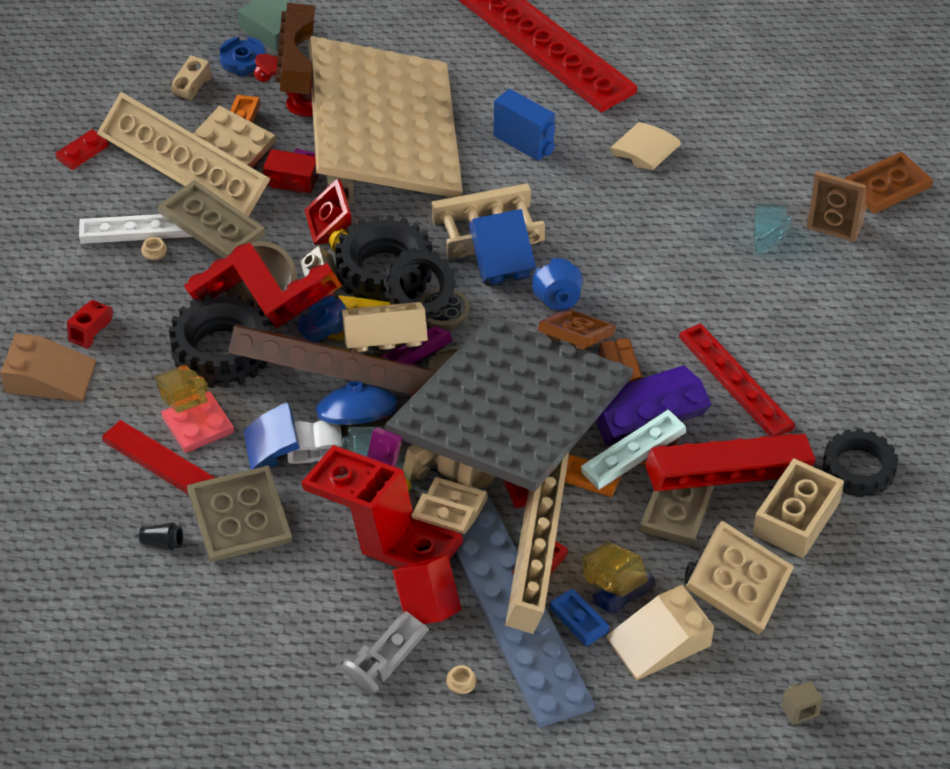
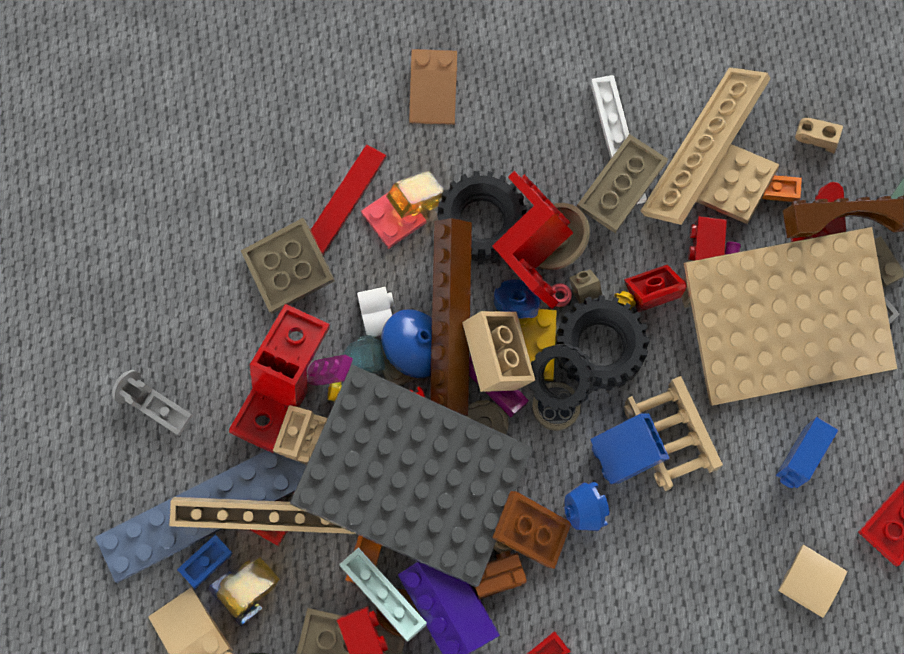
camera: 80 degrees right, 25 degrees up
red plate [55,129,109,170] -> none
red leg [67,300,113,349] -> none
black cone [139,522,183,551] -> none
tan plate [141,237,167,260] -> none
blue plate [219,37,265,76] -> none
slope [243,402,300,469] -> none
red slope [392,554,462,624] -> none
tan plate [446,665,476,694] -> none

